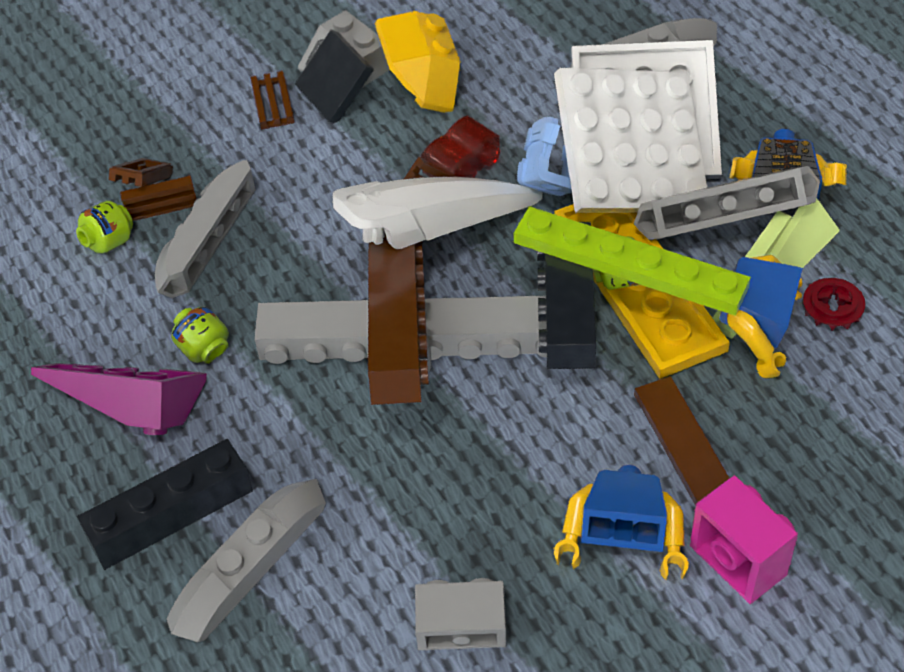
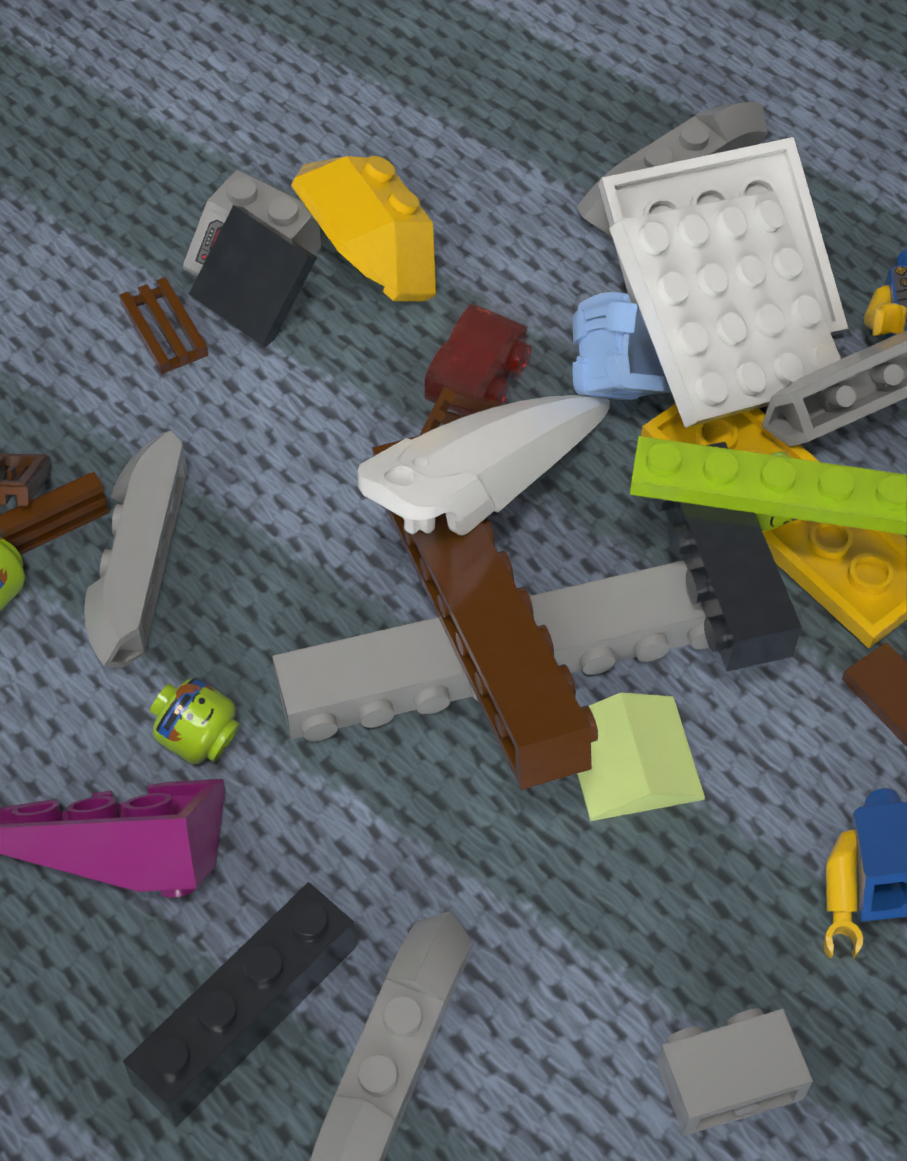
camera: 20 degrees left, 5 degrees up
none -> yellowish green slope [577,692,705,821]

